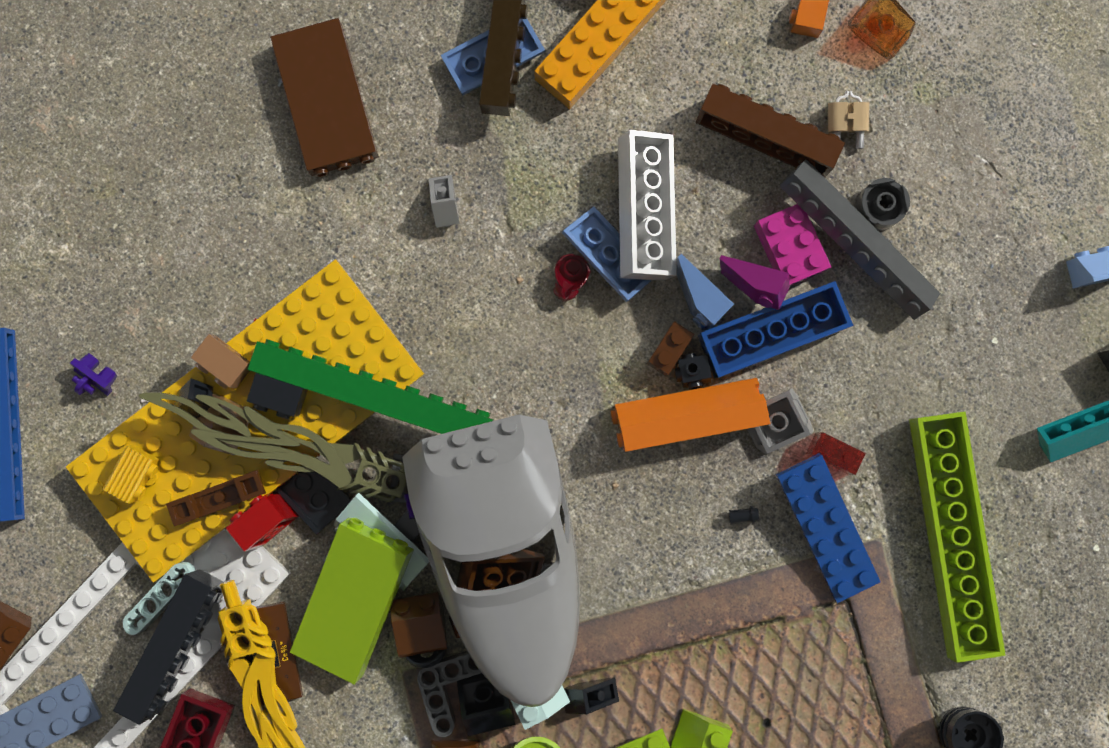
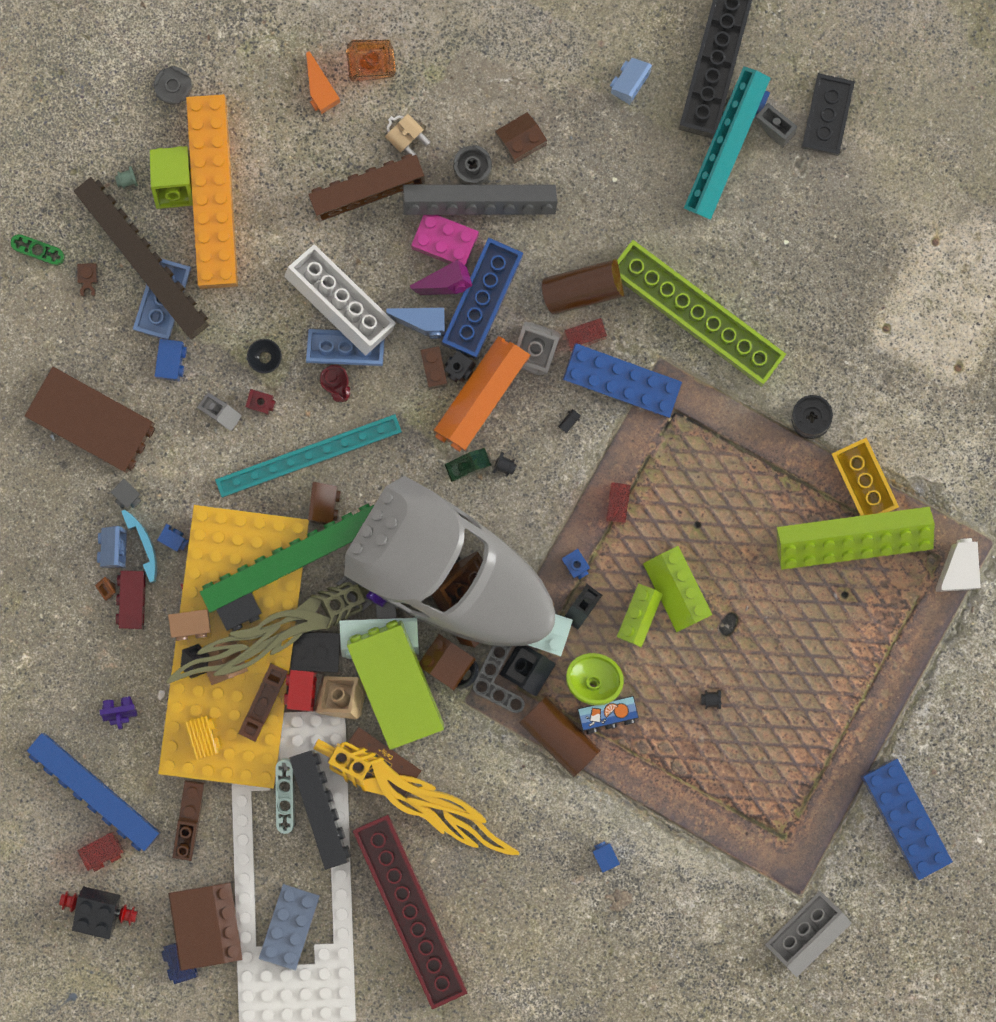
camera: 45 degrees left, 0 degrees up
none -> dark orange slope [95,577,116,601]
none -> medium blue slope [97,526,127,568]
none -> dark grey brick [111,478,142,509]
none -> dark red brick [116,571,146,630]
none -> medium azure slope [121,510,157,583]
none -> blue brick [155,339,187,381]
none -> blue brick [157,524,189,552]
none -> reddish brown slope [172,780,205,861]
none -> teal plate [215,414,402,498]
none -> dark red brick [245,389,276,415]
none -> black piece [247,339,282,374]
none -> reddish brown slope [308,482,341,524]
none -> tan slope [314,676,366,719]
none -> clear green slope [444,448,492,482]
none -> black brick [492,452,517,477]
none -> reddish brown slope [495,112,547,164]
none -> reddish brown brick [542,259,625,315]
none -> blue brick [561,549,590,580]
none -> clear red brick [606,482,631,524]

